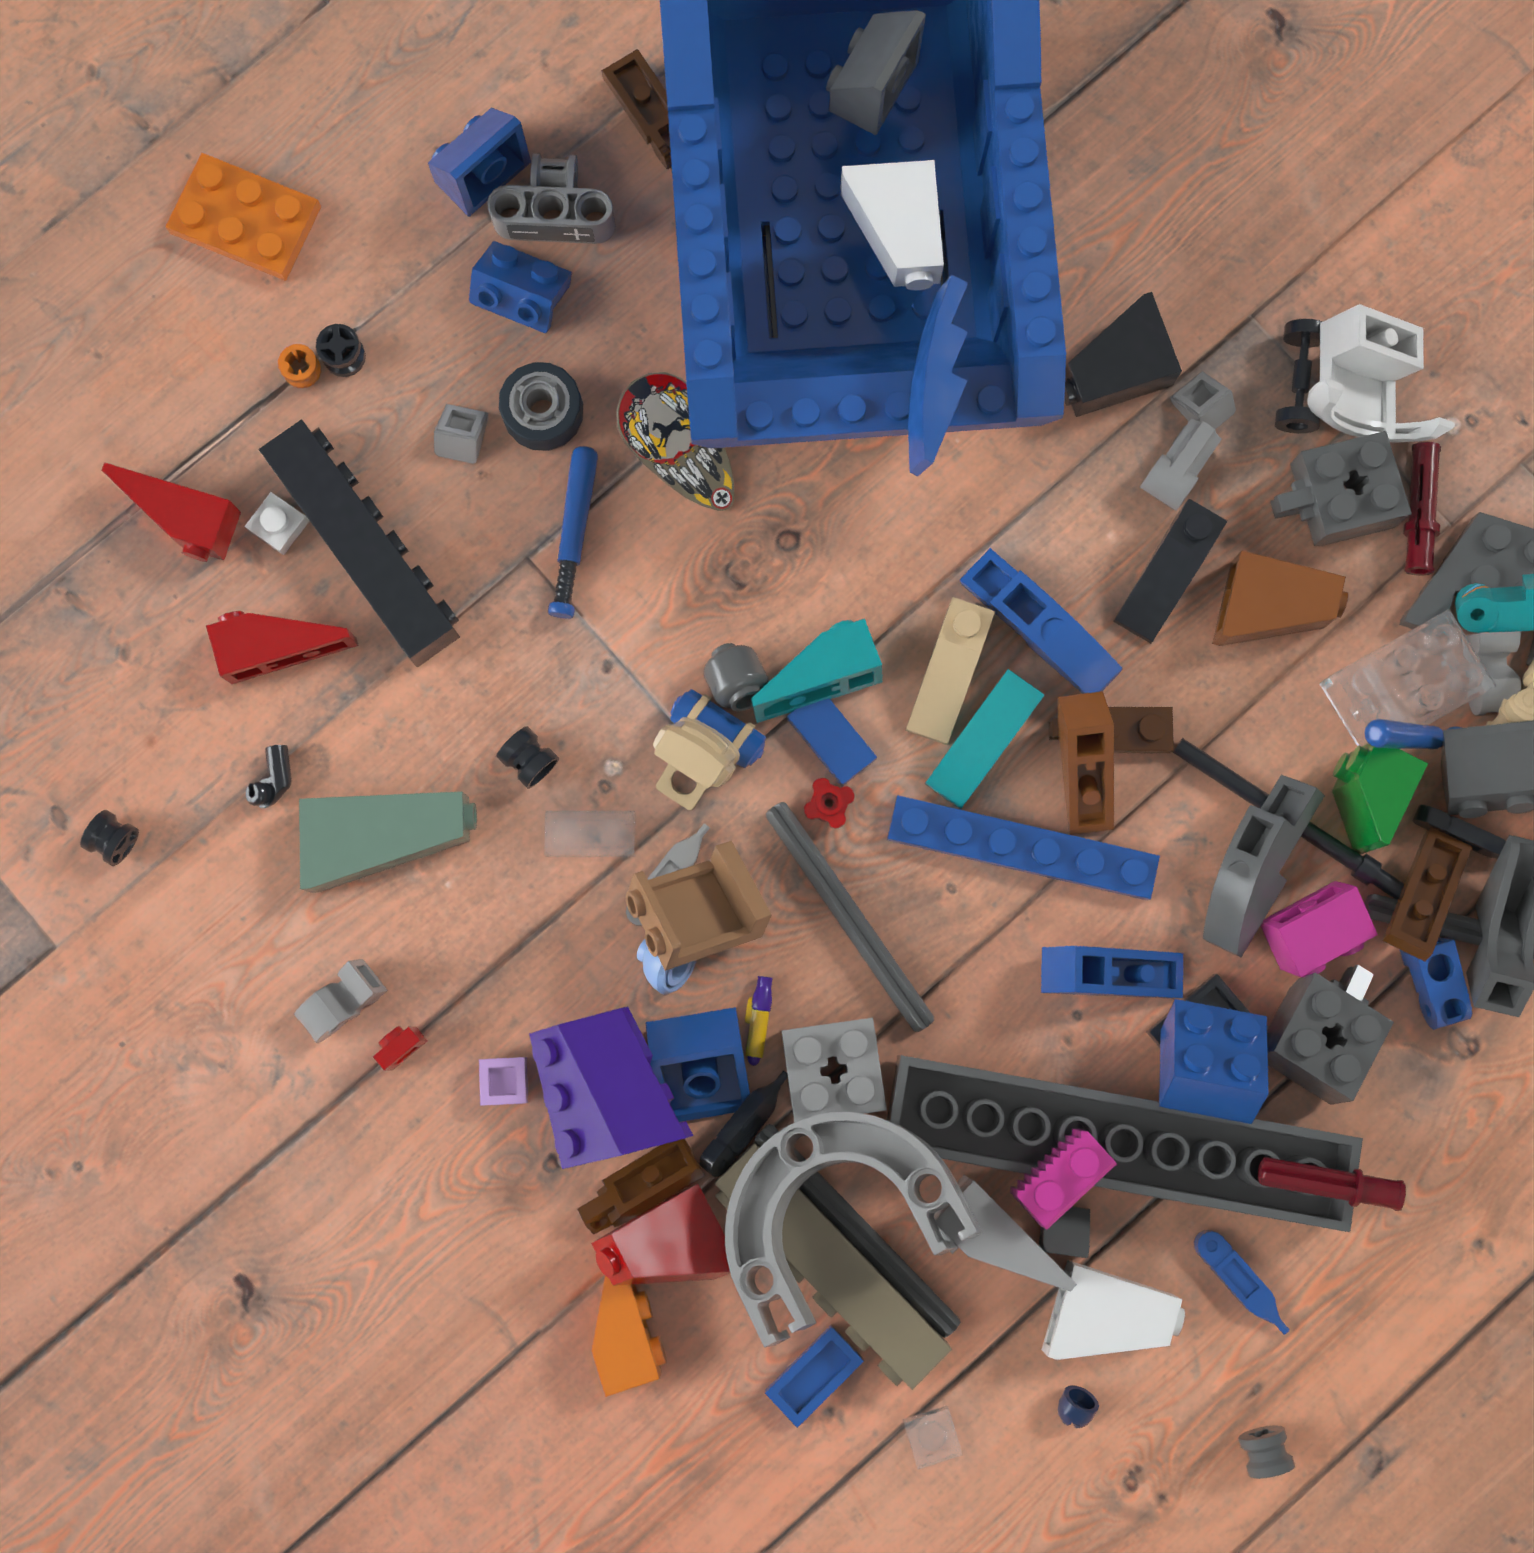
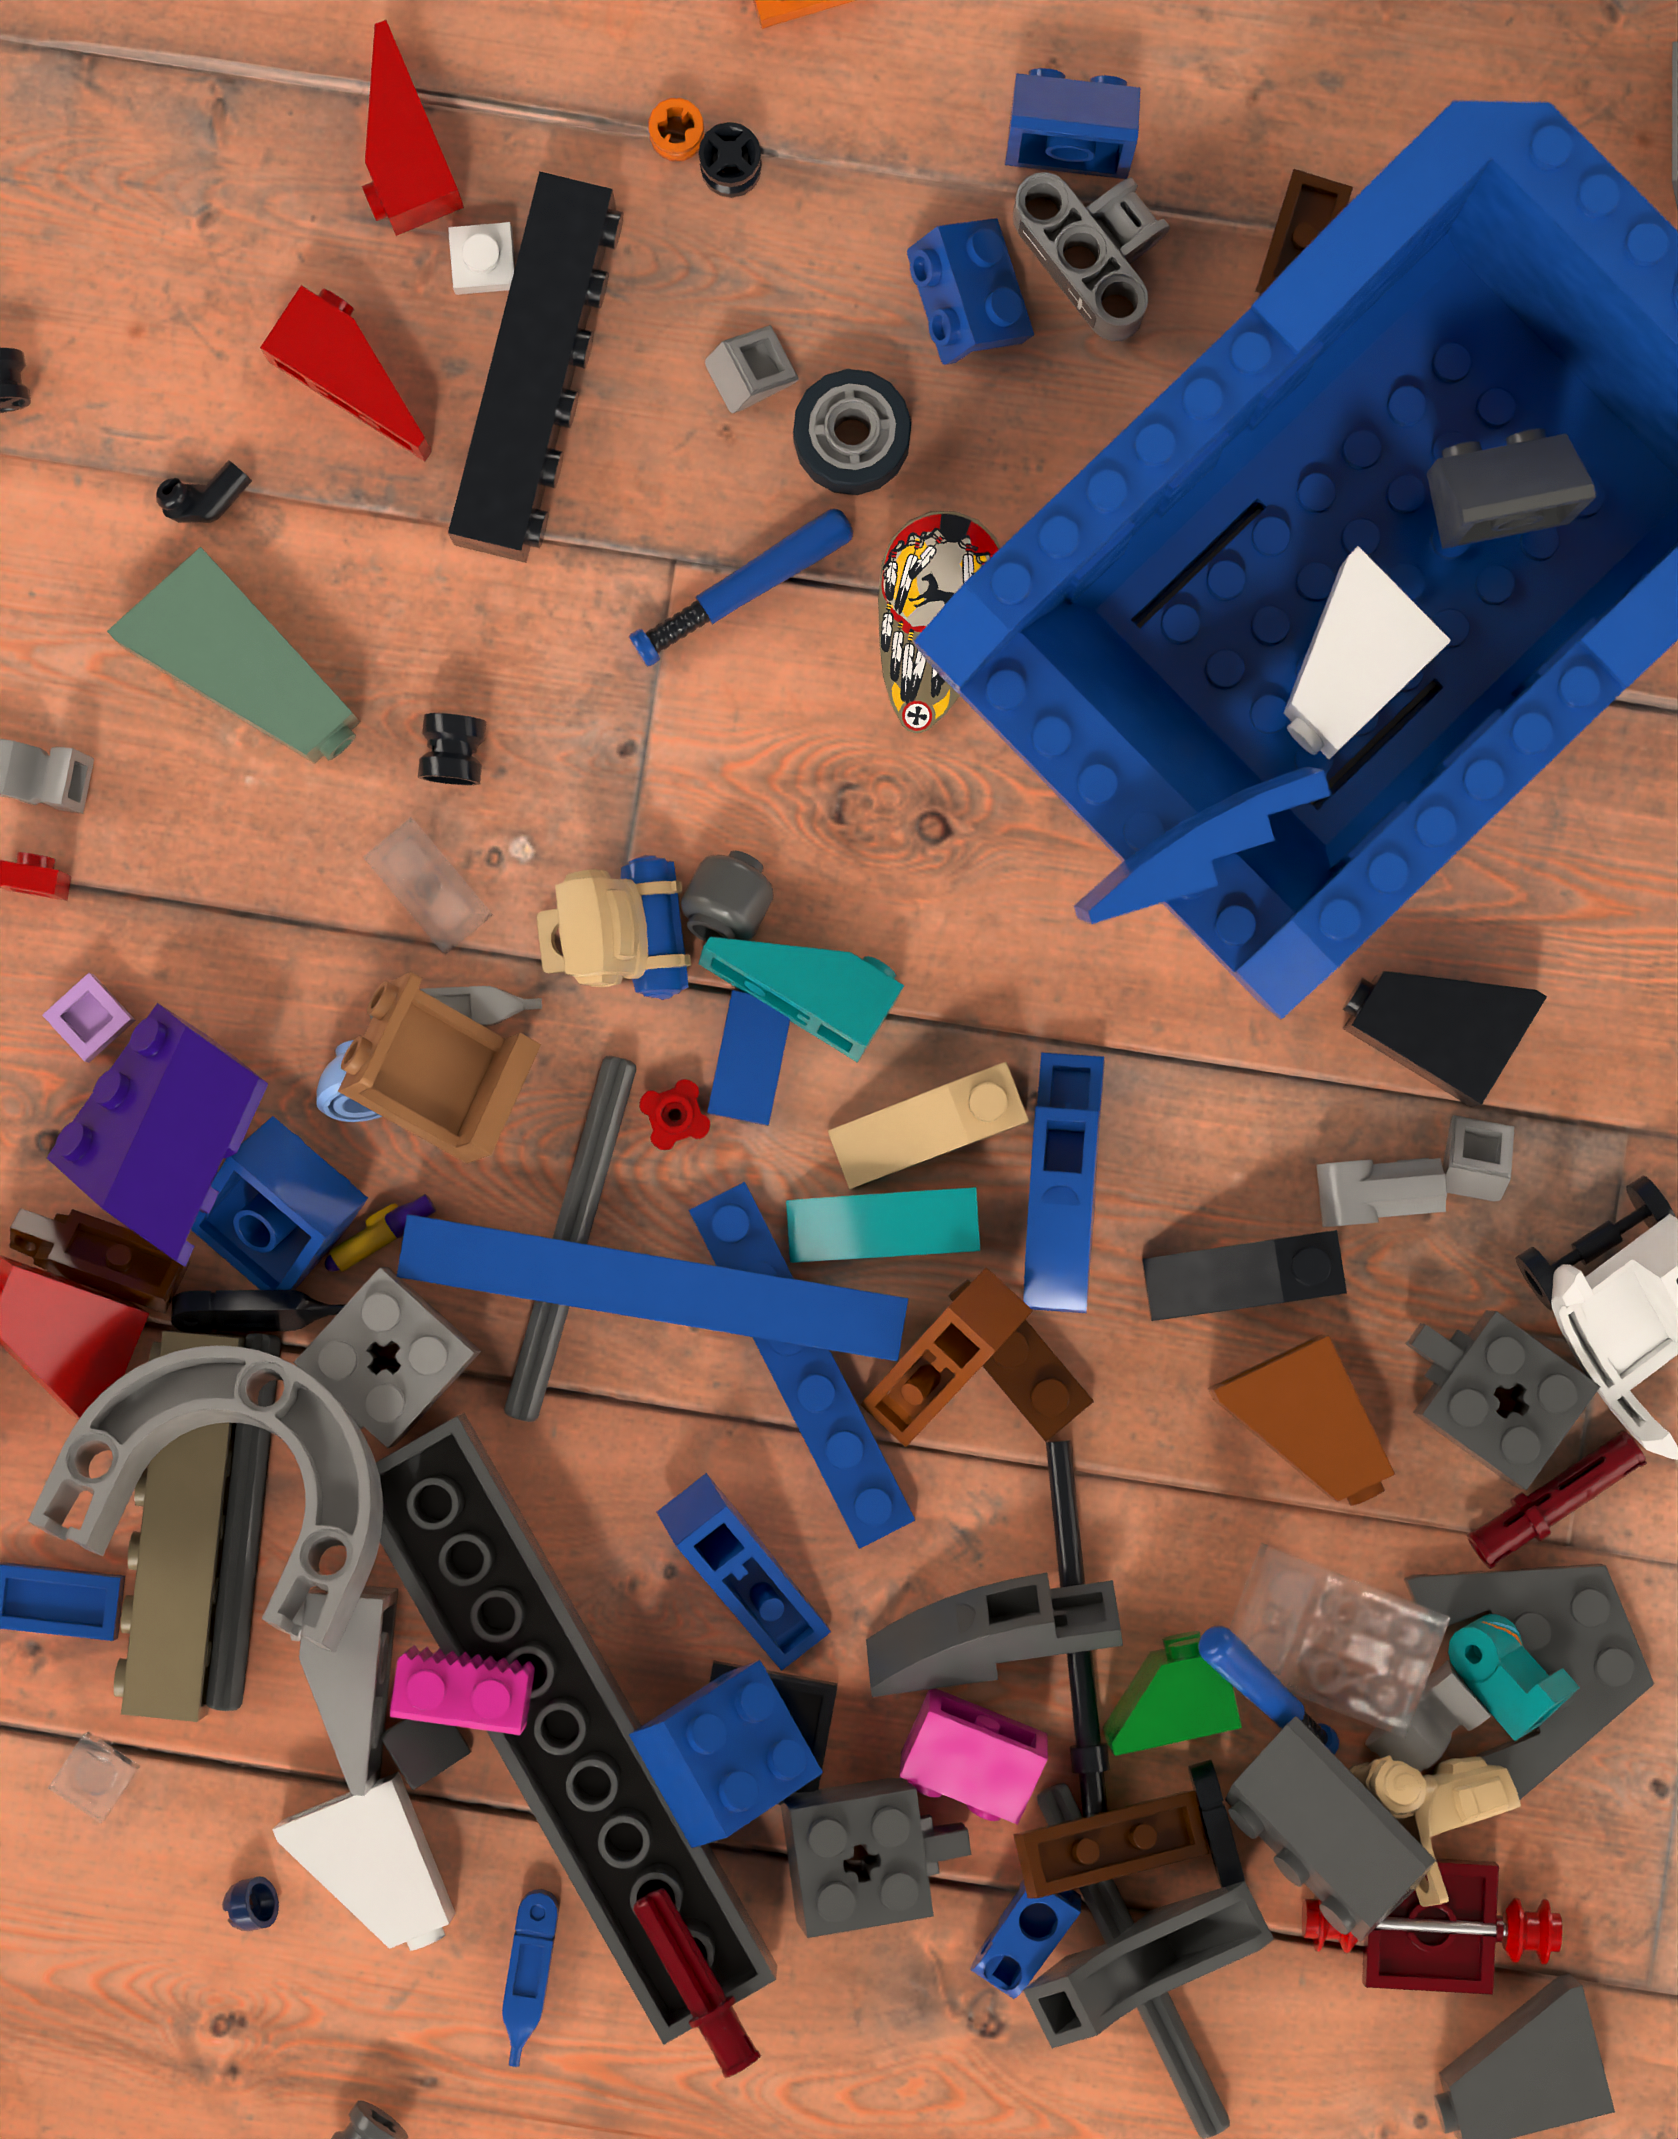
camera: 50 degrees right, 5 degrees up
none -> blue tile [396,1214,908,1361]

